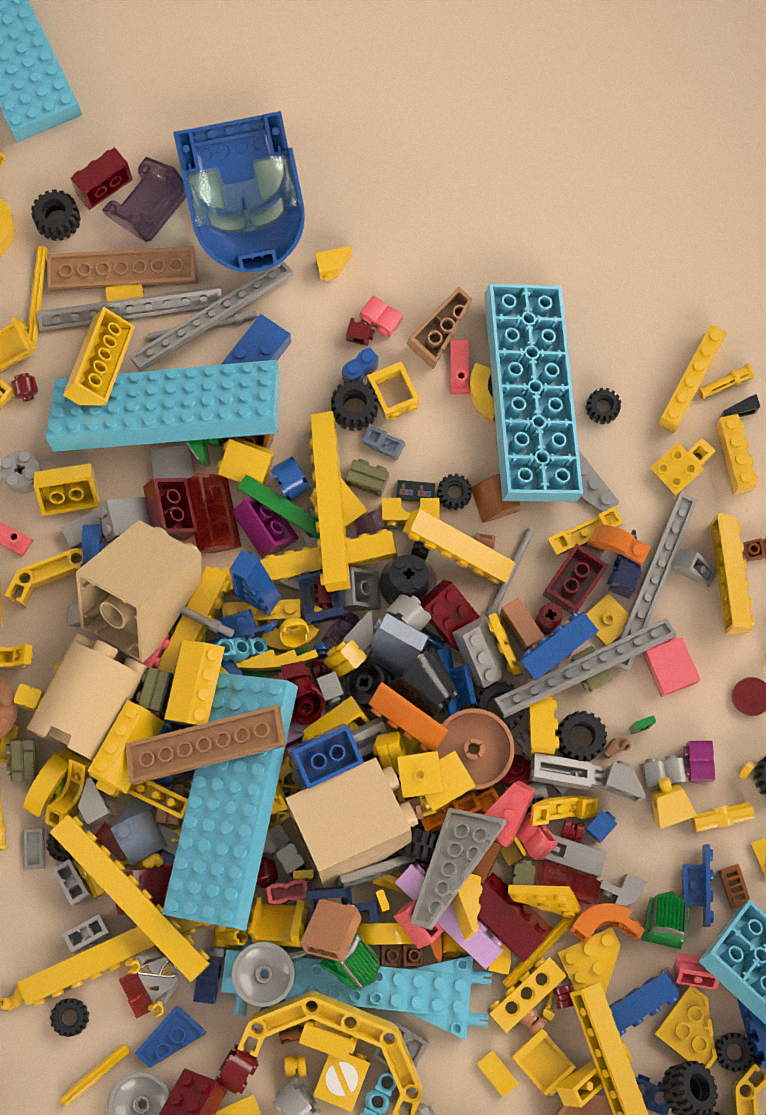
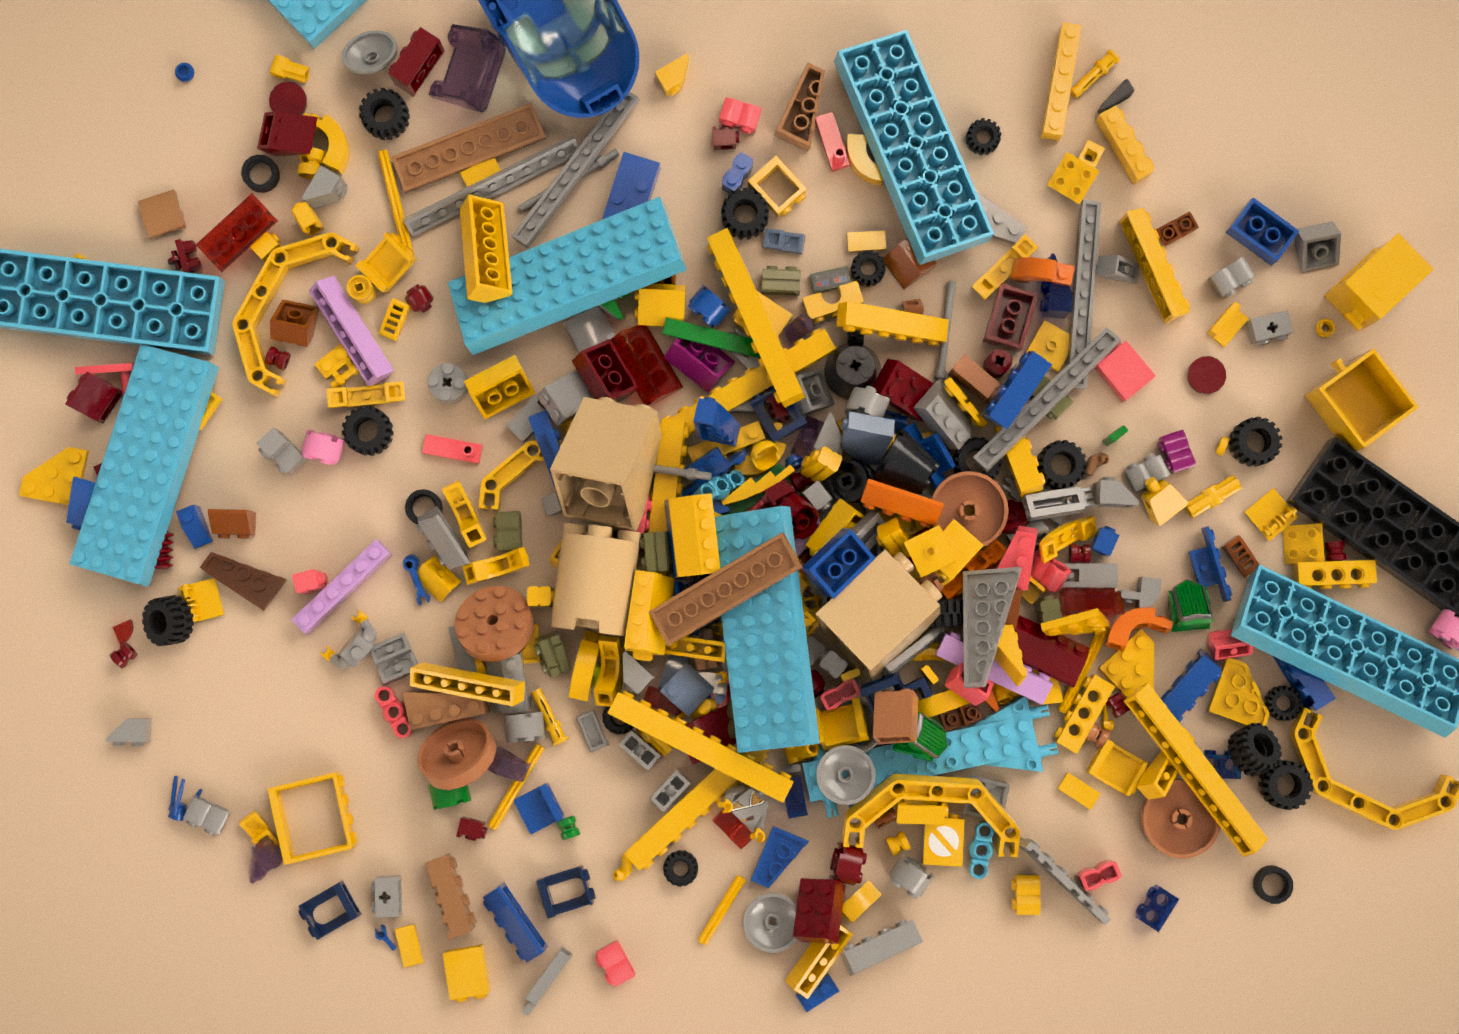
camera: 15 degrees left, 10 degrees up
none -> light grey dish [342,30,398,74]
none -> olive brick [493,511,522,552]
none -> yellow tile [847,230,886,253]

